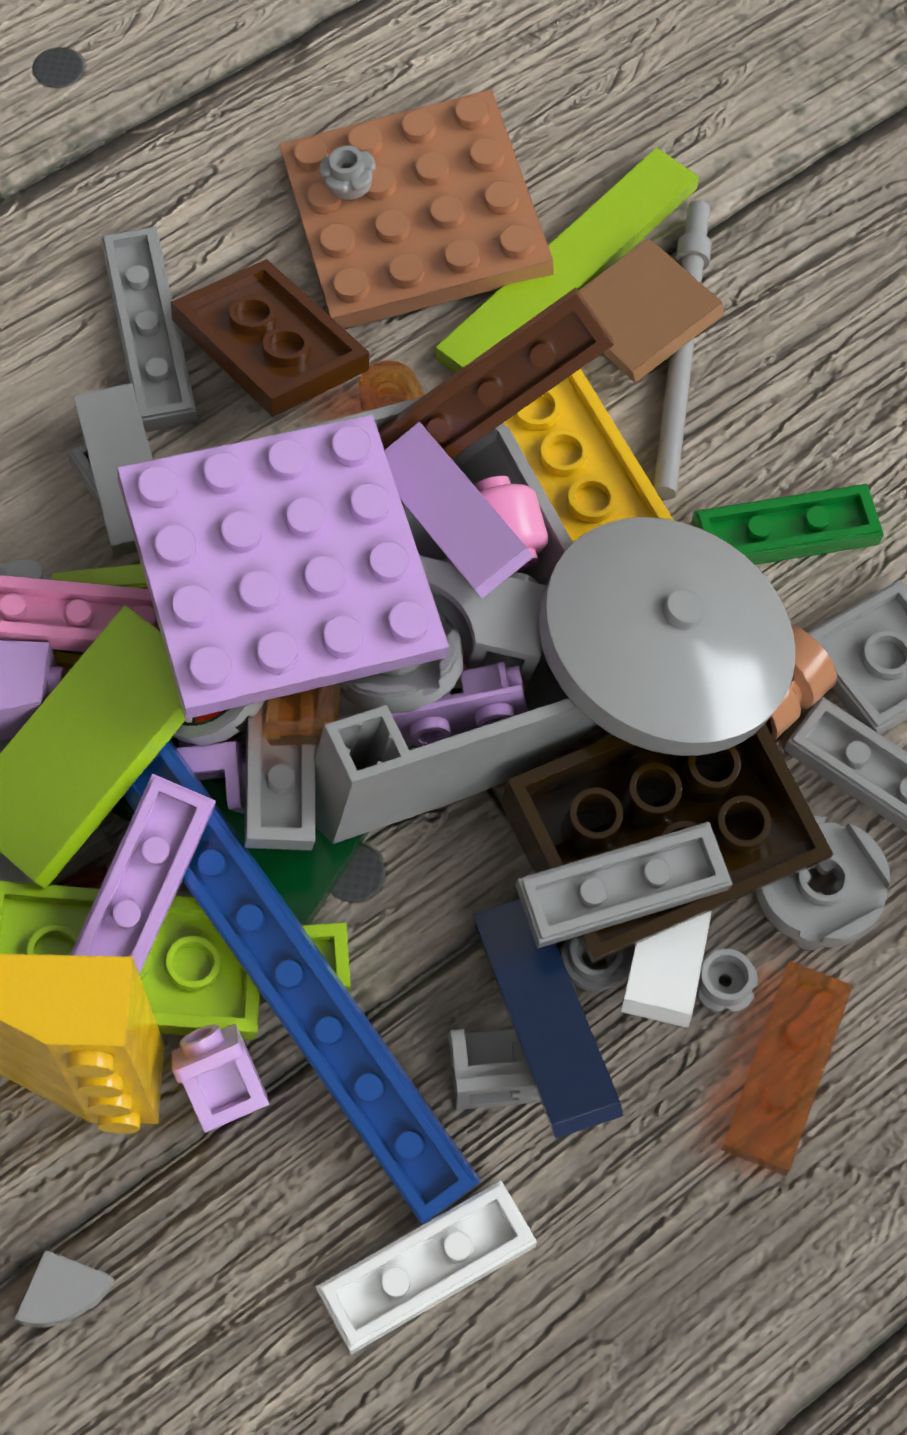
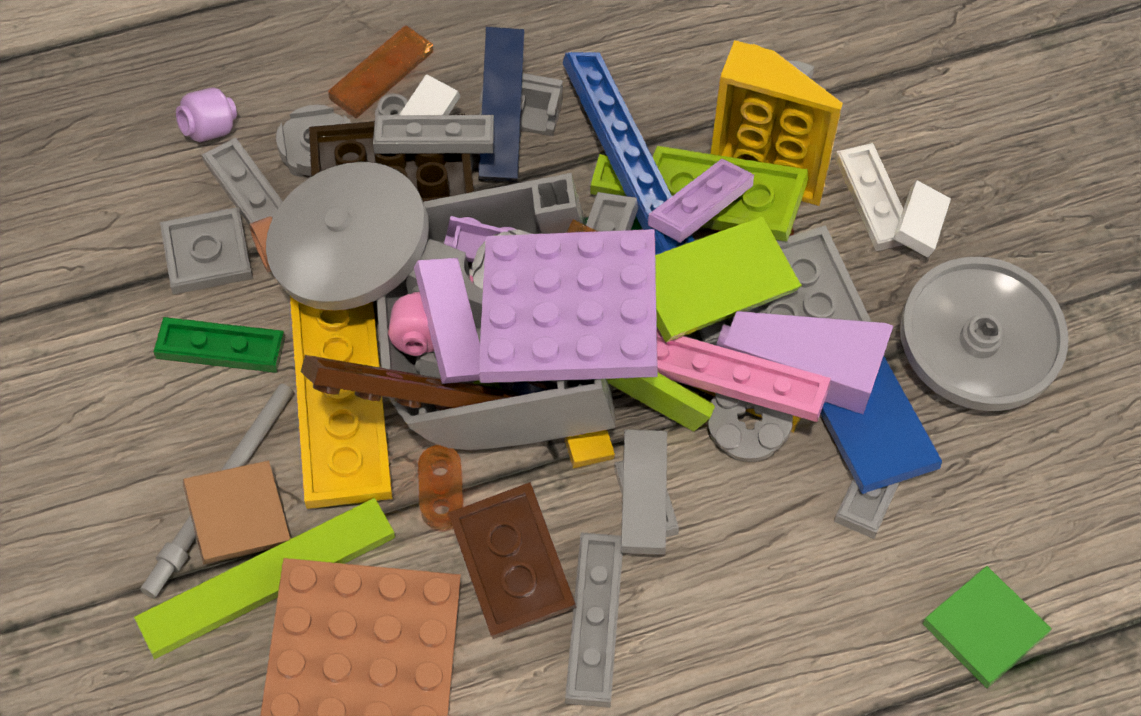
camera: 160 degrees left, 5 degrees down
lavender bracket [172,1023,269,1133] -> none
white tile [316,1181,537,1355] -> none
light grey plate [320,146,376,200] -> none

